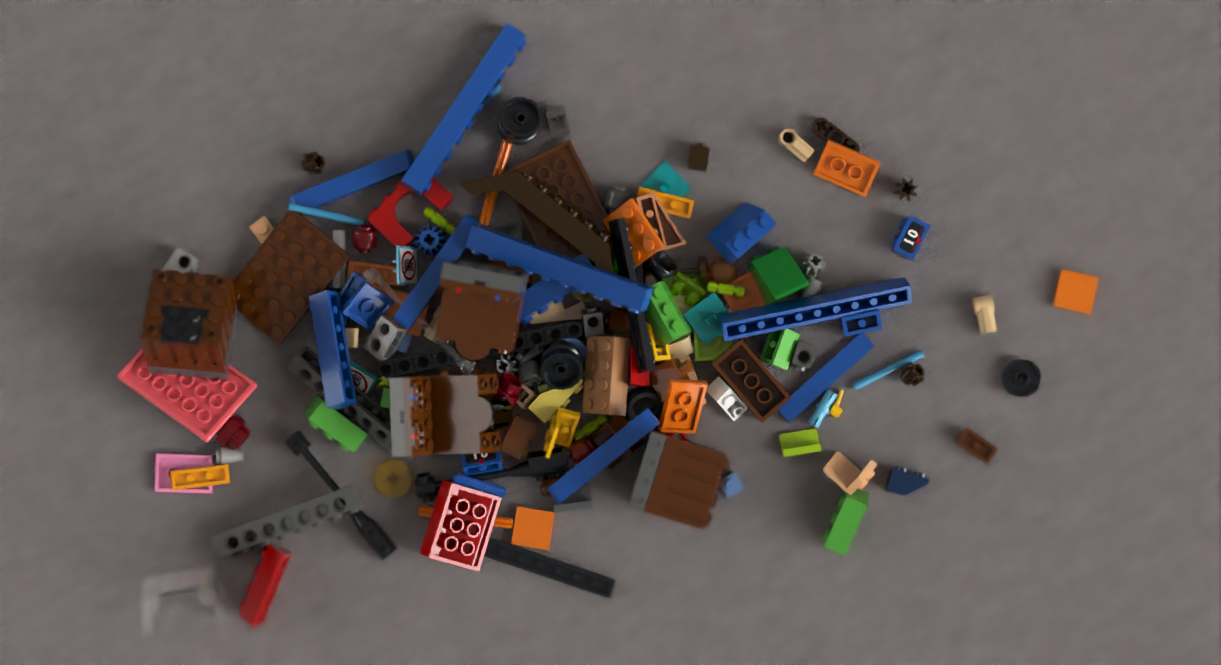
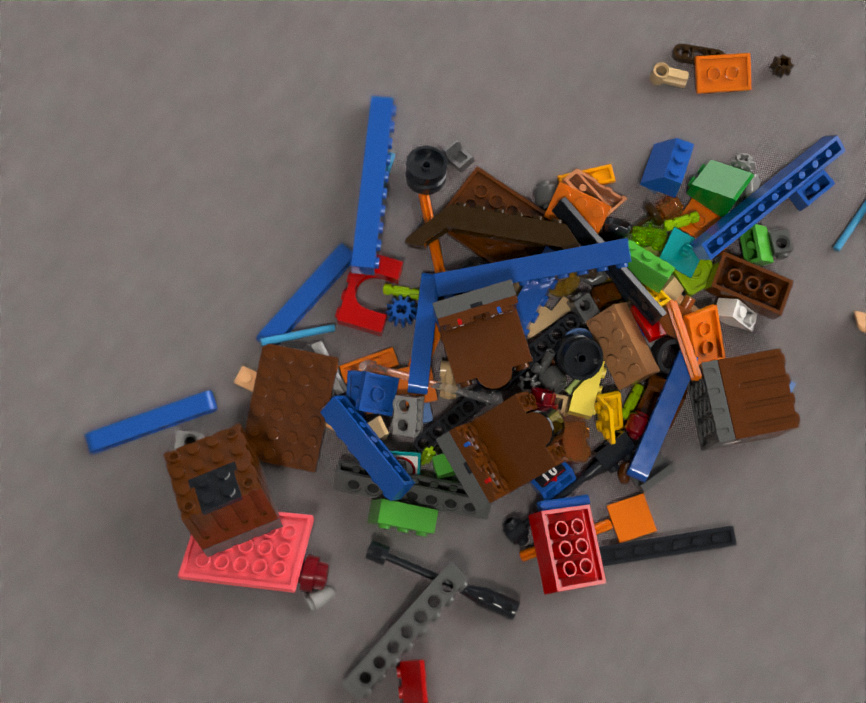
camera: 30 degrees left, 10 degrees down
bright pink tile [154,453,214,494] -> none
light orange tile [170,464,231,490] -> none
dark brown gear [301,151,325,176] -> none
dark red head [352,225,377,253] -> none
clear yellow plate [374,460,413,498] -> none
piece [392,246,418,286] -> none
teal piece [638,161,691,197] -> none
dark brown brick [687,142,710,172] -> none
blue tile [778,333,875,423] -> none
lime panel [779,429,822,457] -> none
medium azure pin [808,389,838,428] -> none
yellow hand [830,390,844,418] -> none
brick [890,215,931,261] -> none
none -> blue beam [84,391,218,454]
none -> orange axle [666,300,702,382]

